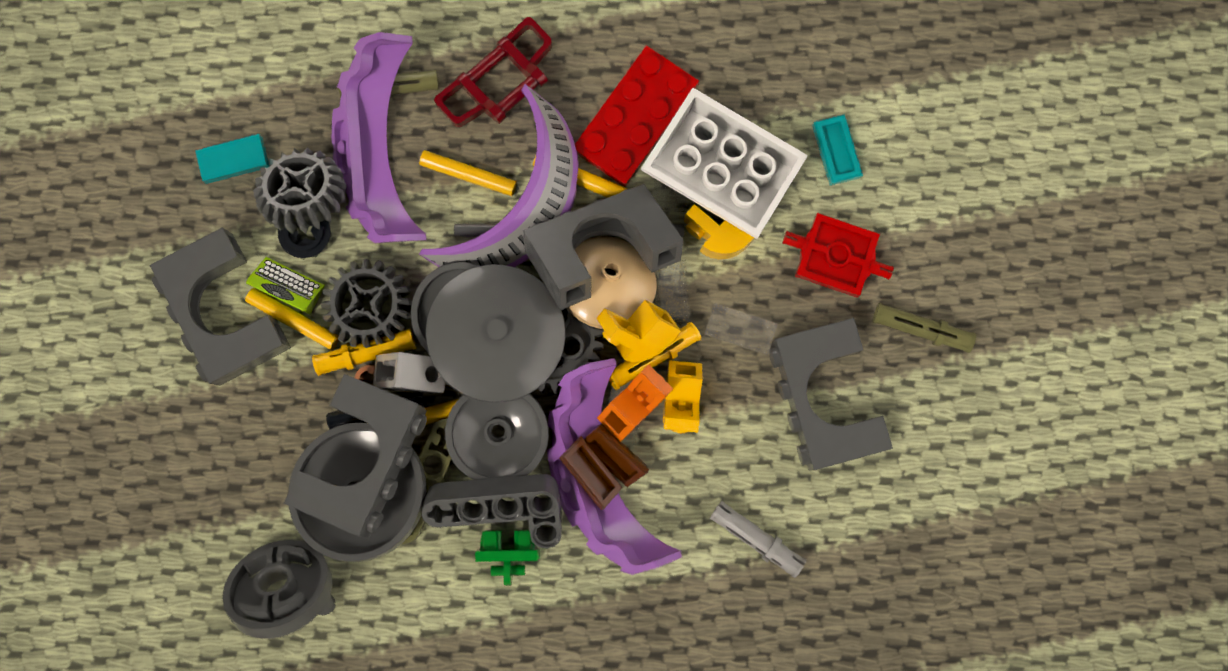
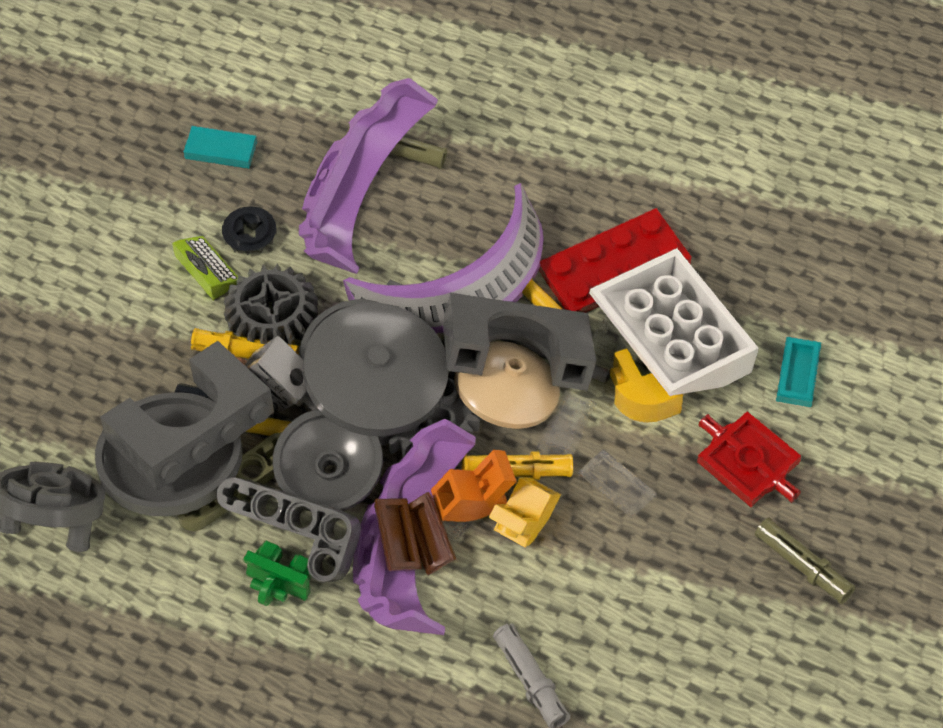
camera: 30 degrees right, 25 degrees down
dark grey arch [150,227,291,386] -> none
yellow piece [245,288,339,350] -> none
dark grey gear [253,147,347,234] -> none
yellow piece [419,150,517,197] -> none
dark red bar [434,17,552,128] -> none
yellow brick [596,300,681,362] -> none
dark grey arch [769,318,893,471] -> none

